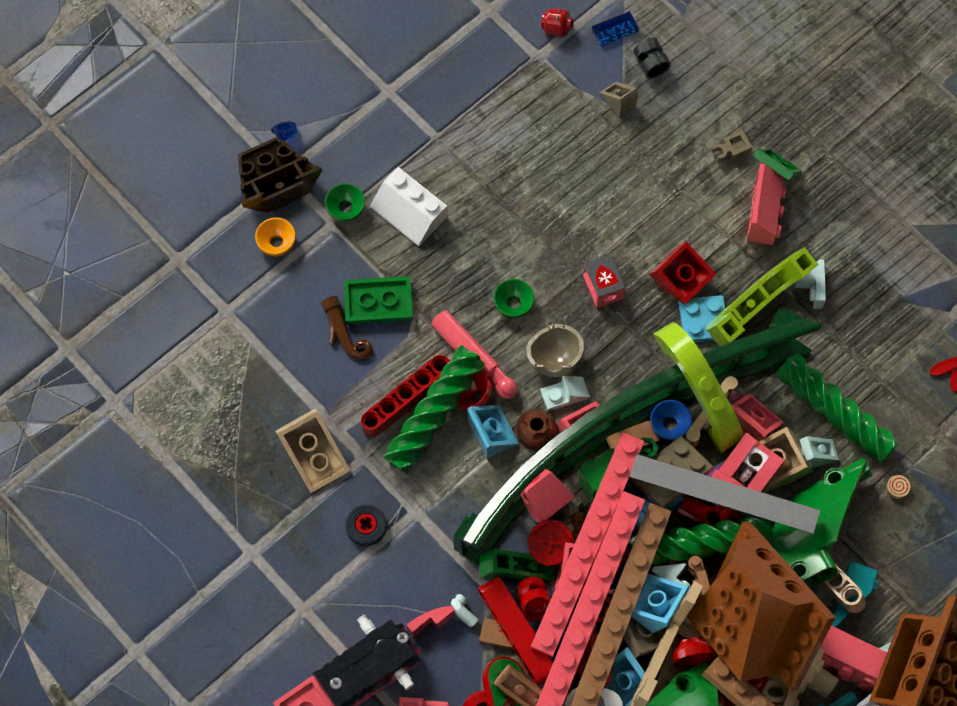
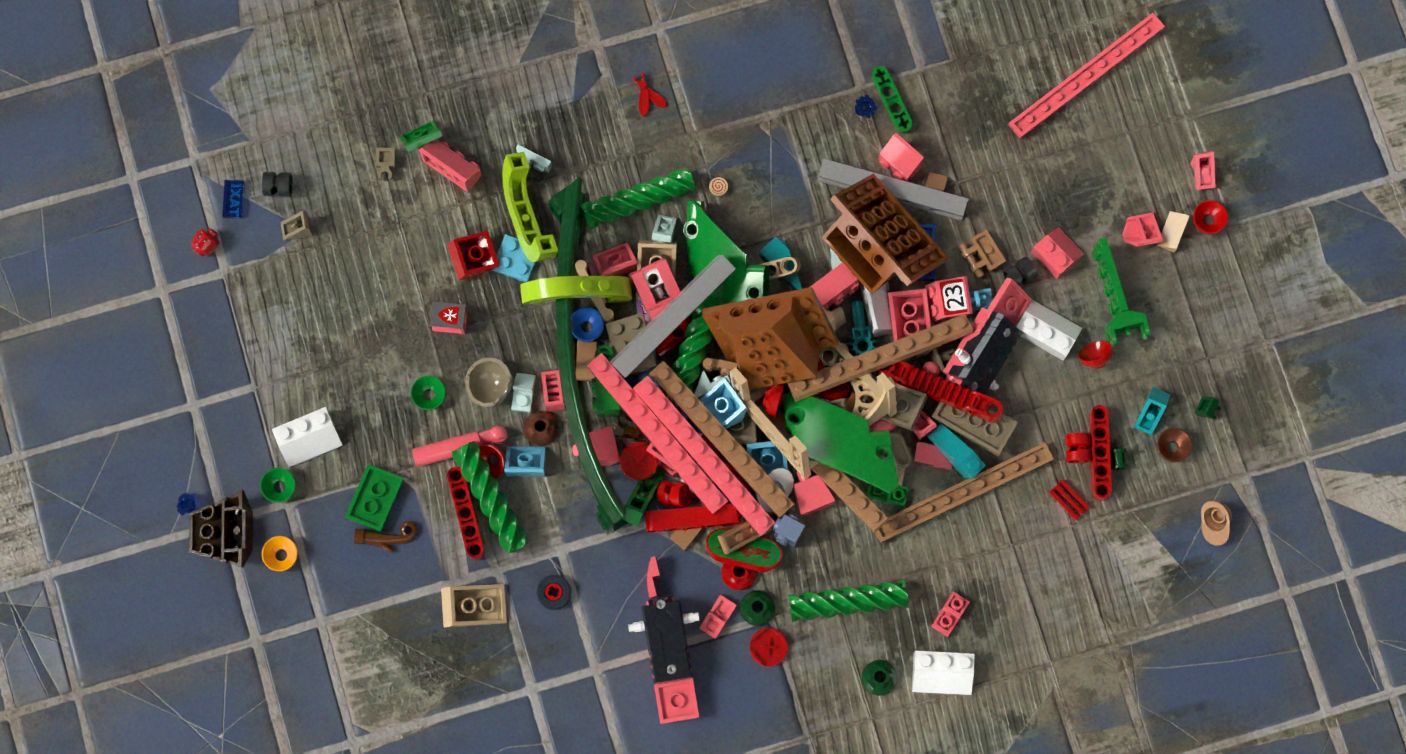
camera: 65 degrees left, 10 degrees up
light aqua arm [451,594,478,628] -> none

